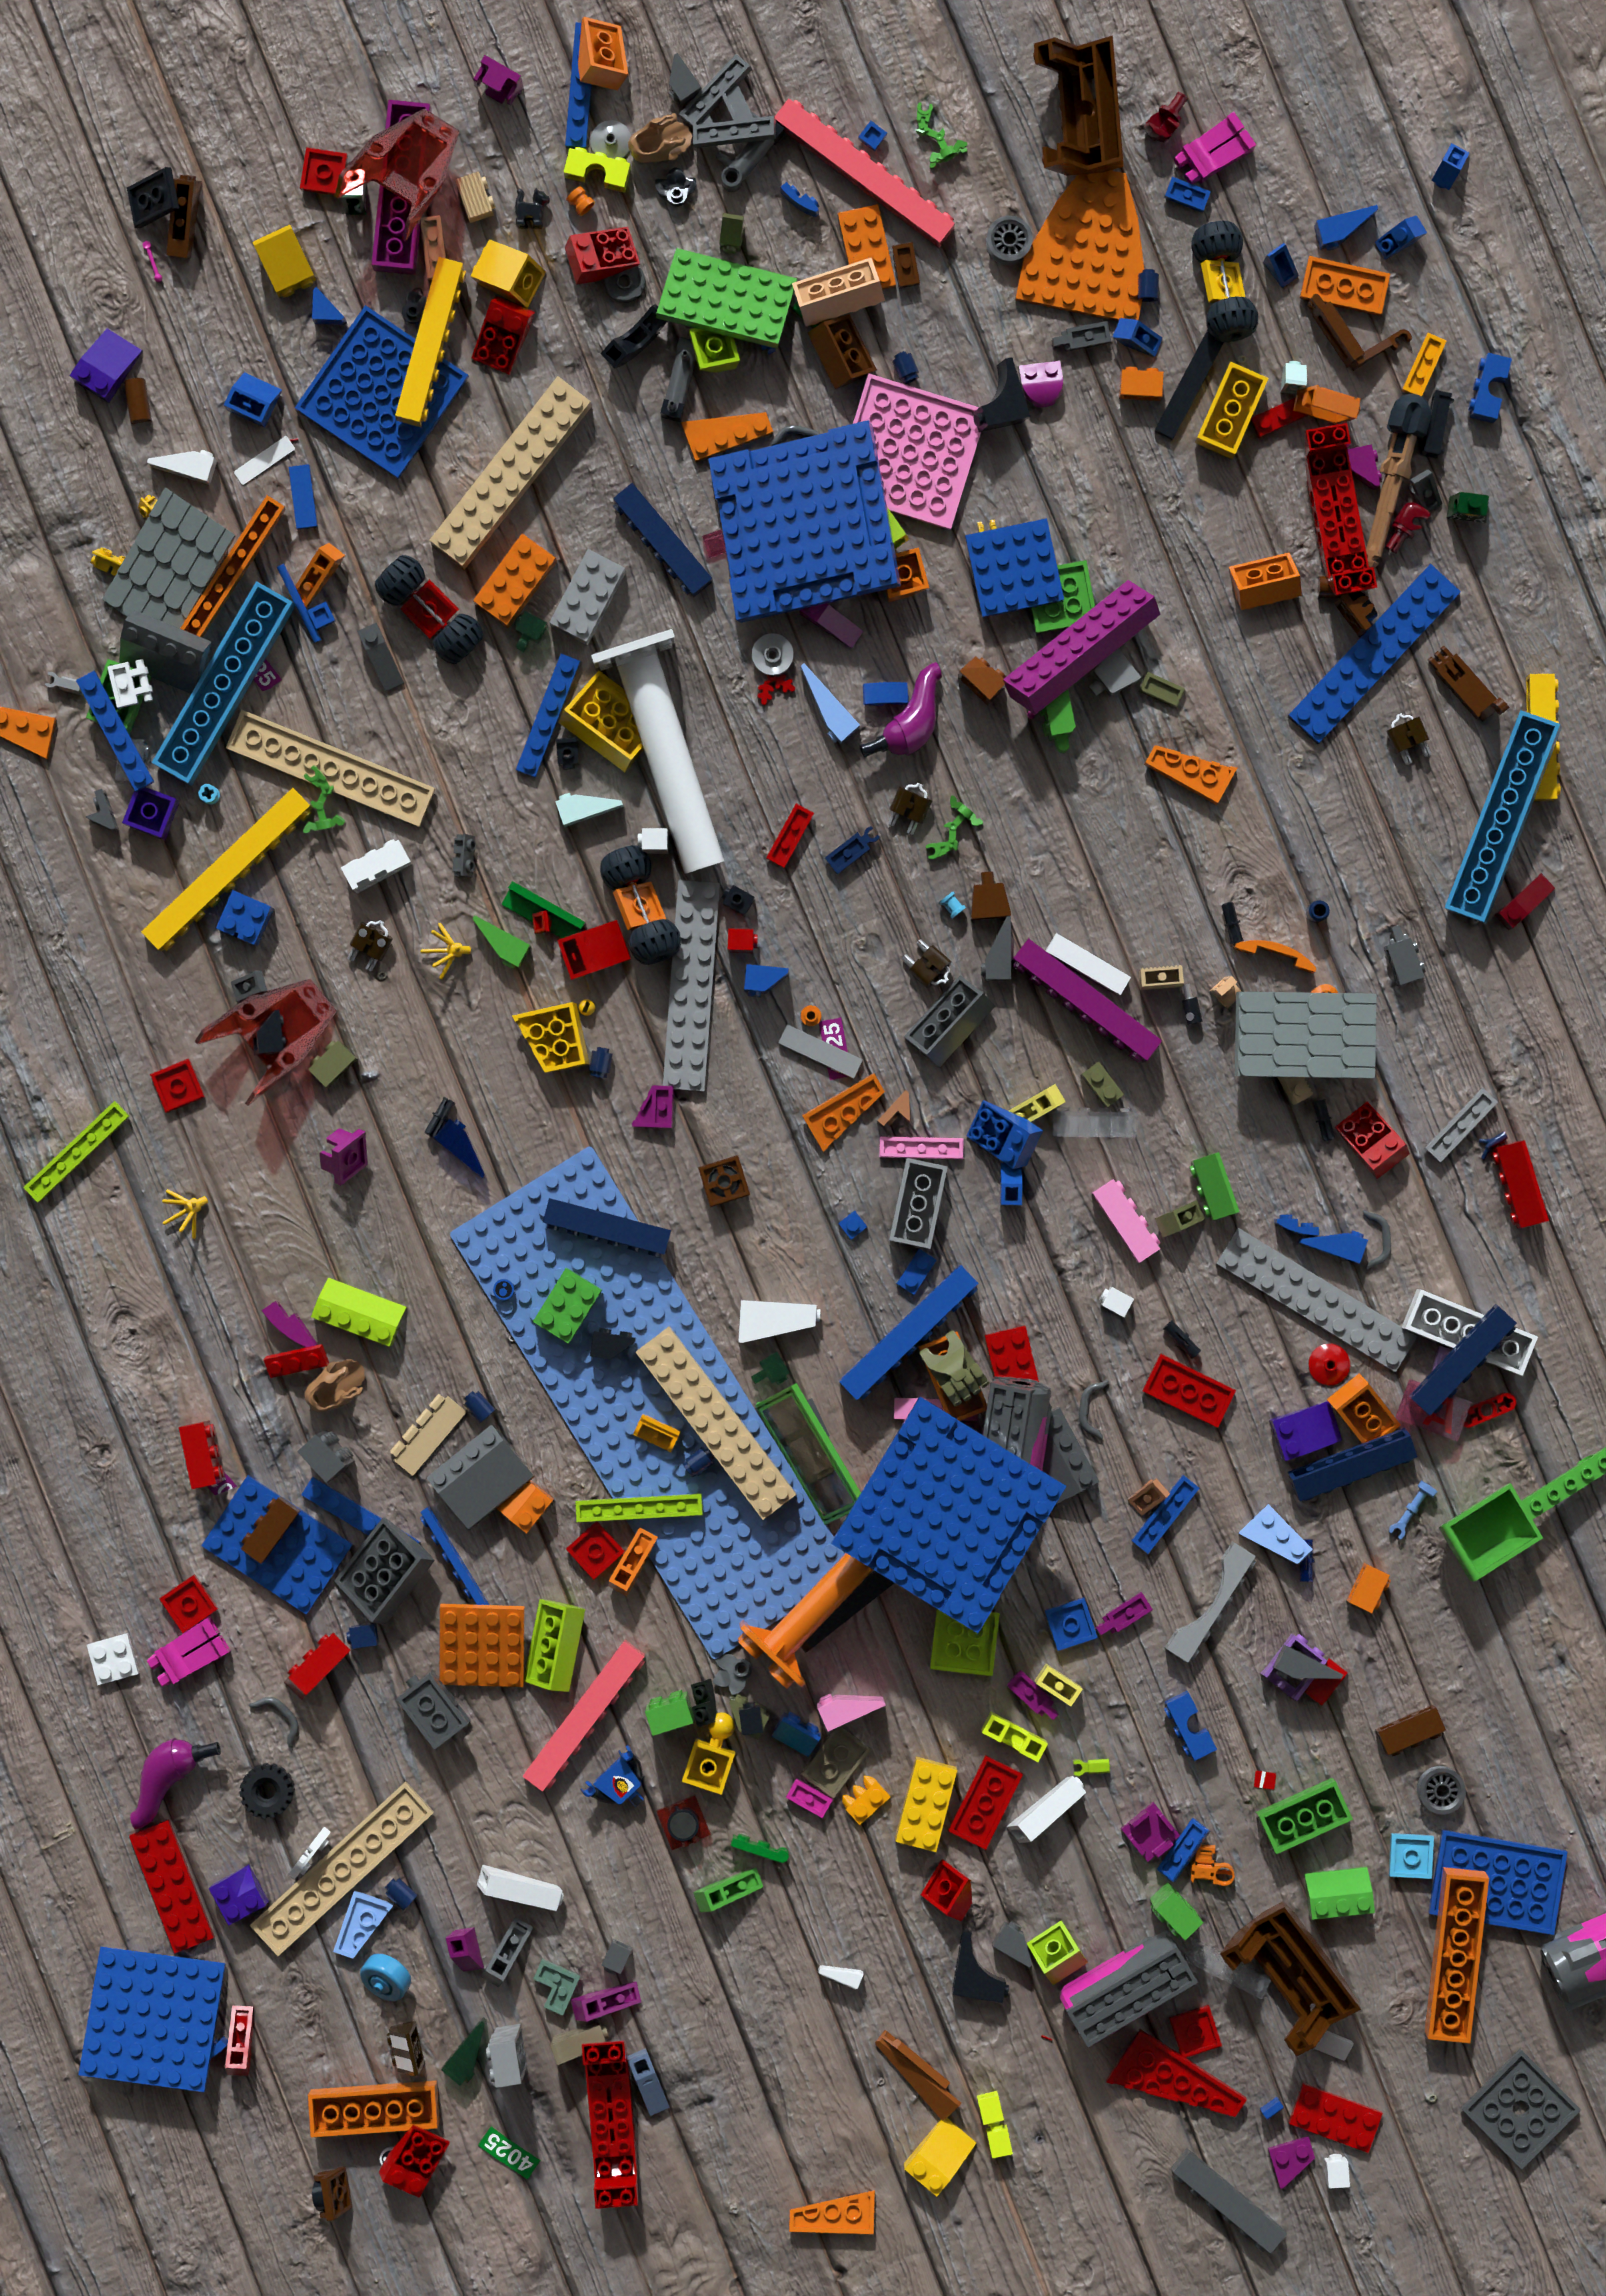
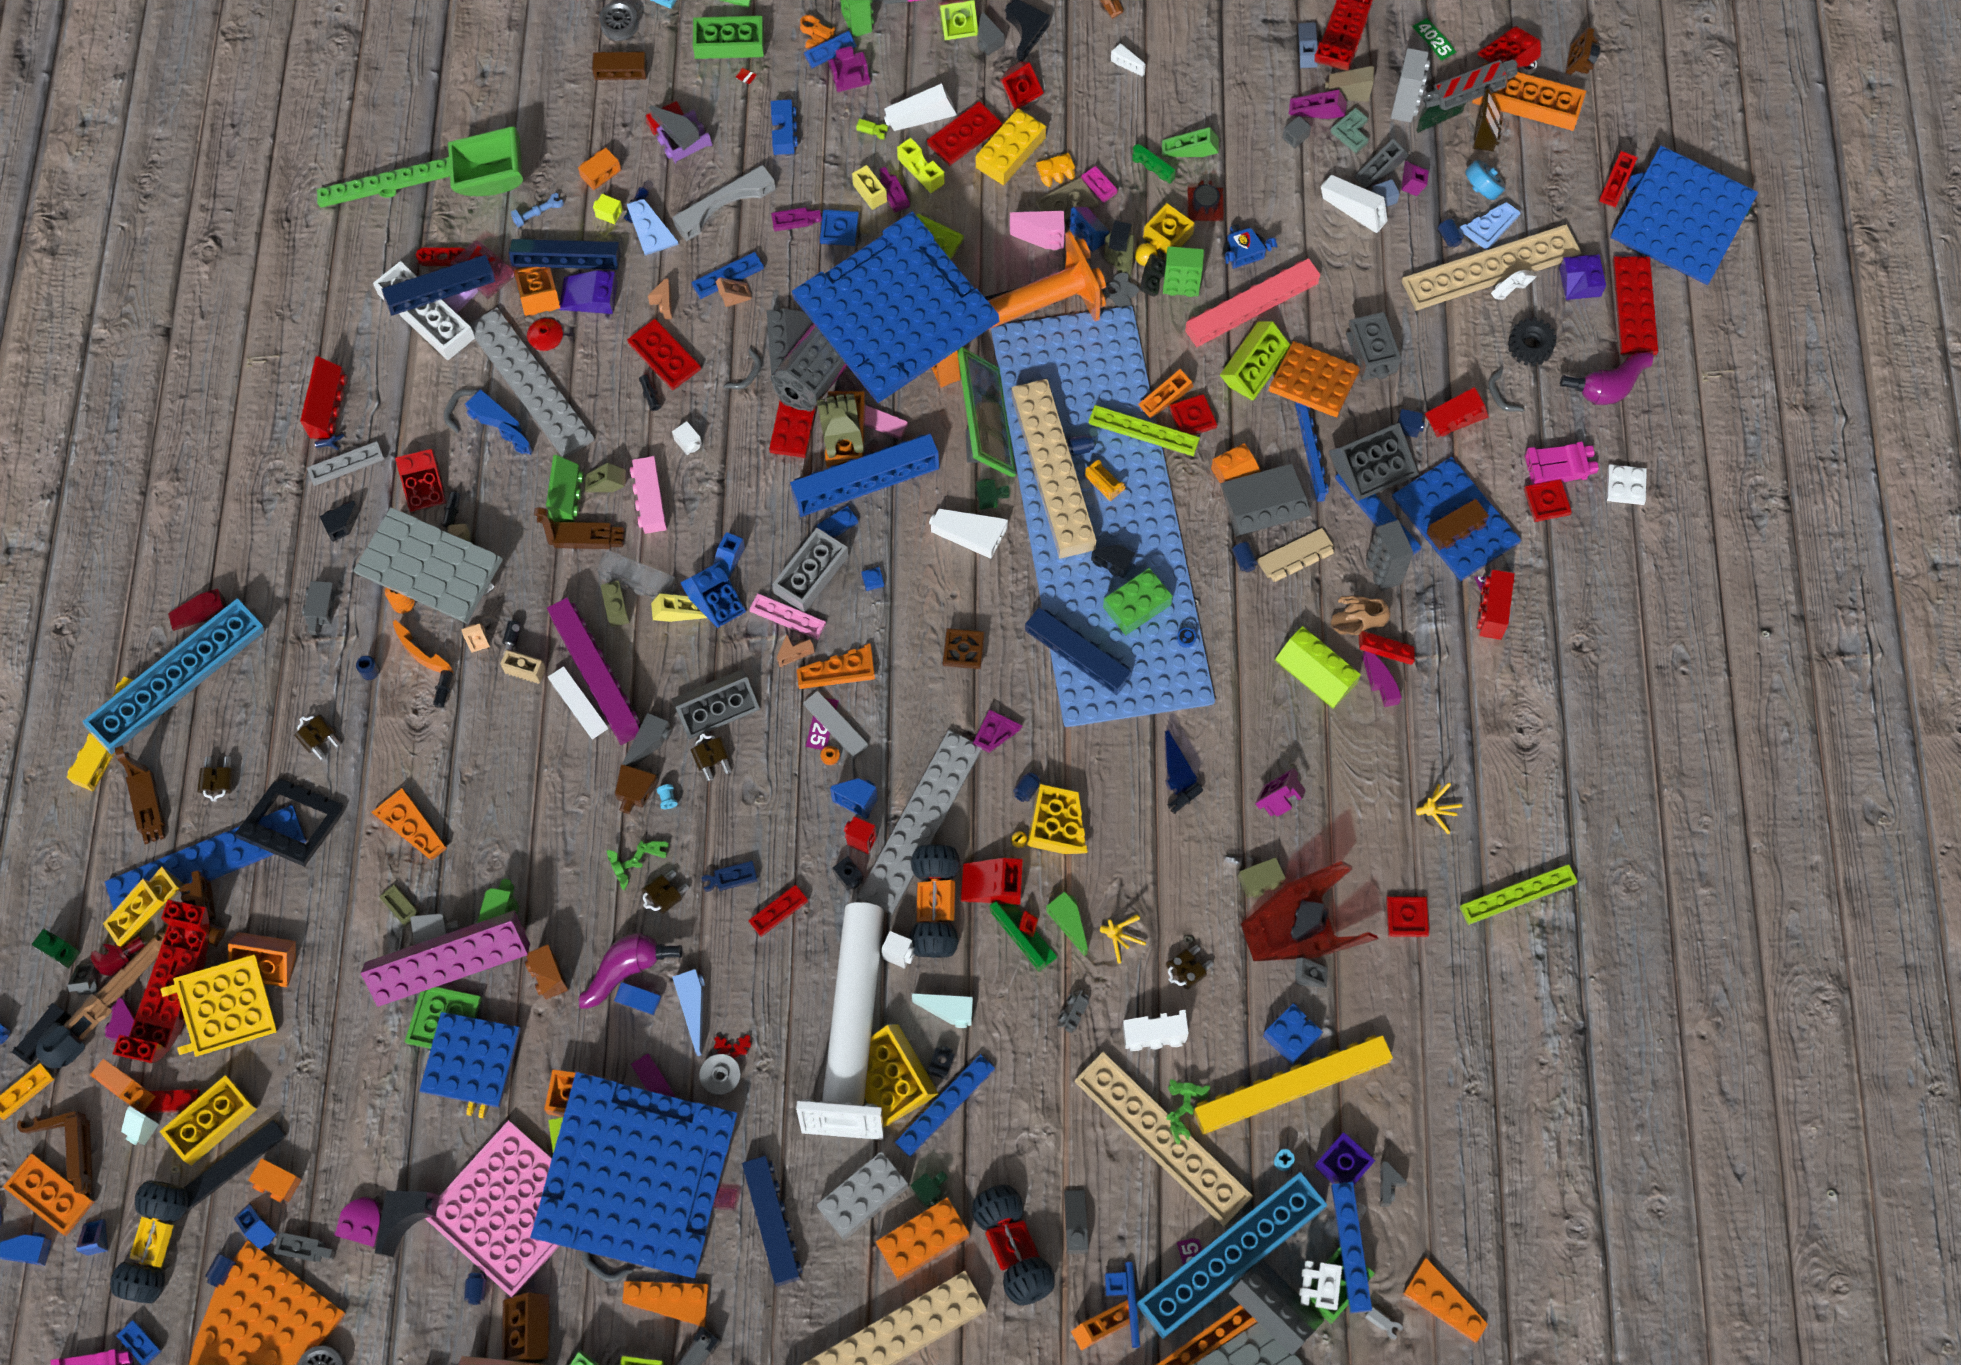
camera: 150 degrees left, 20 degrees down
none -> yellow slope [103,867,184,946]
none -> yellow plate [161,955,277,1057]
none -> black hinge [235,778,343,867]
none -> dark brown piece [294,714,341,760]
none -> black slope [320,501,360,542]
none -> reddish brown hinge [534,507,625,549]
none -> neon yellow brick [593,194,623,224]
none -> nougat slope [648,279,672,319]
none -> sand blue brick [1372,179,1400,207]
none -> dark grey hinge [1423,60,1517,110]

